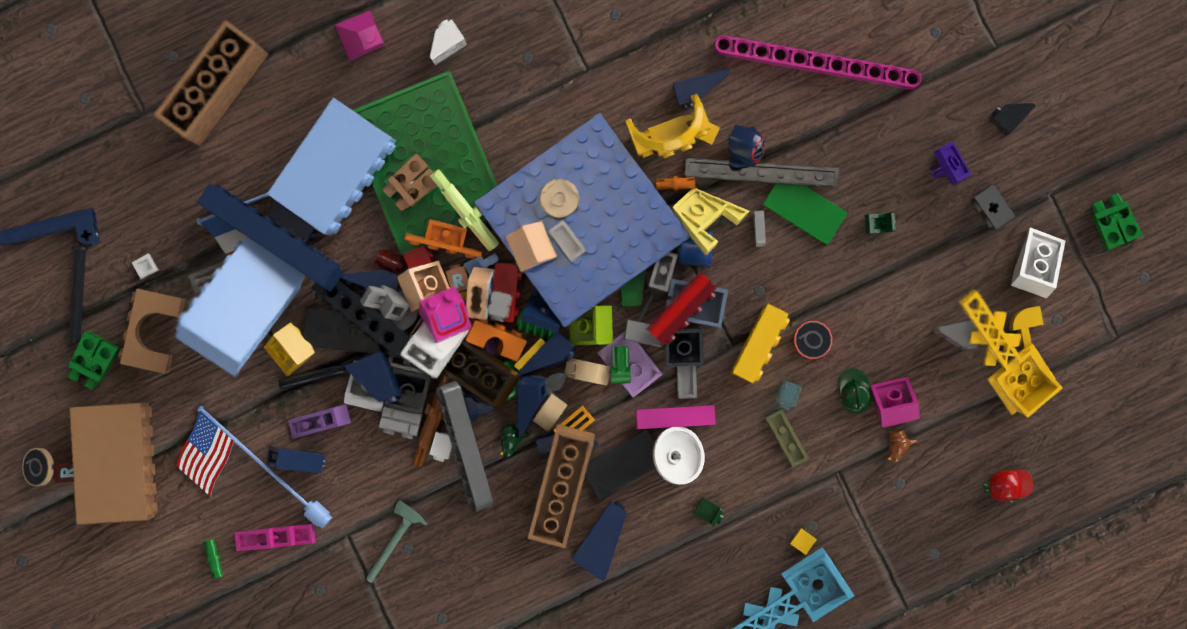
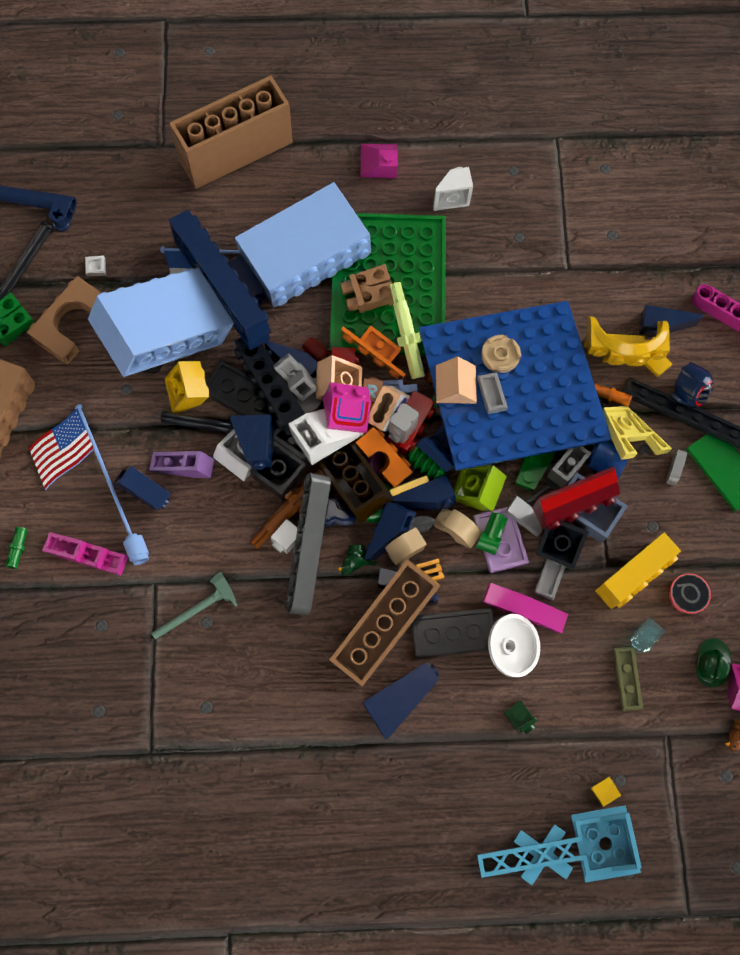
camera: 20 degrees right, 15 degrees down
light grey brick [379,406,423,439] -> none

